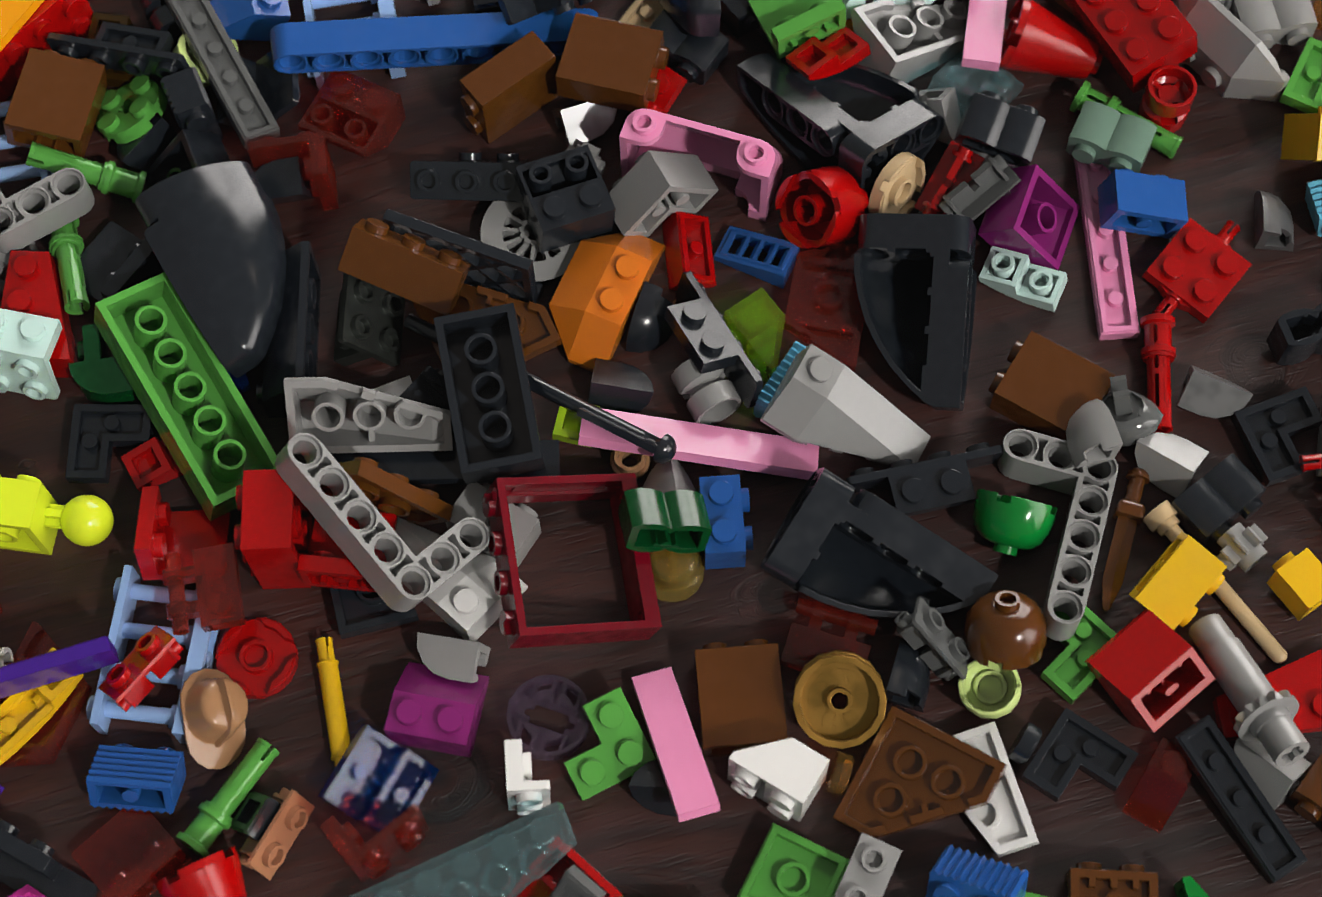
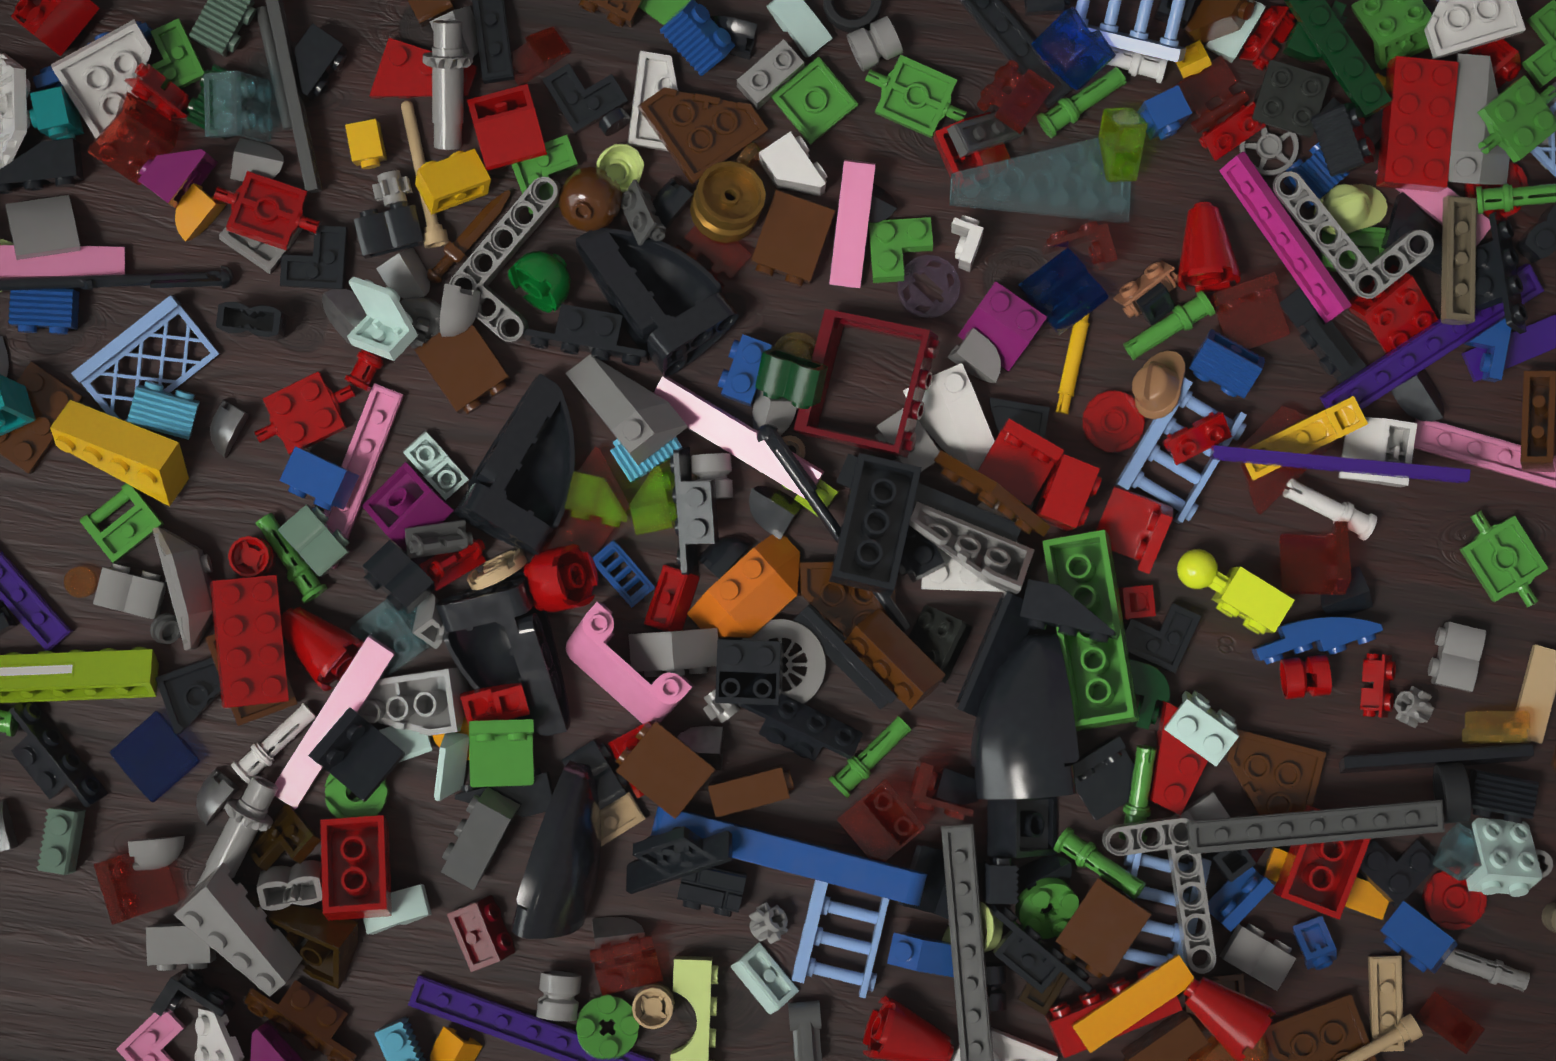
camera: 155 degrees left, 20 degrees up
clear red plate [162,542,246,635] -> none
light grey beam [275,433,490,612] -> none
none -> light aqua bracket [347,277,418,361]
none -> clear neon green slope [565,471,629,528]
none -> bright green pin [828,716,912,799]
none -> black slope [1020,579,1118,643]

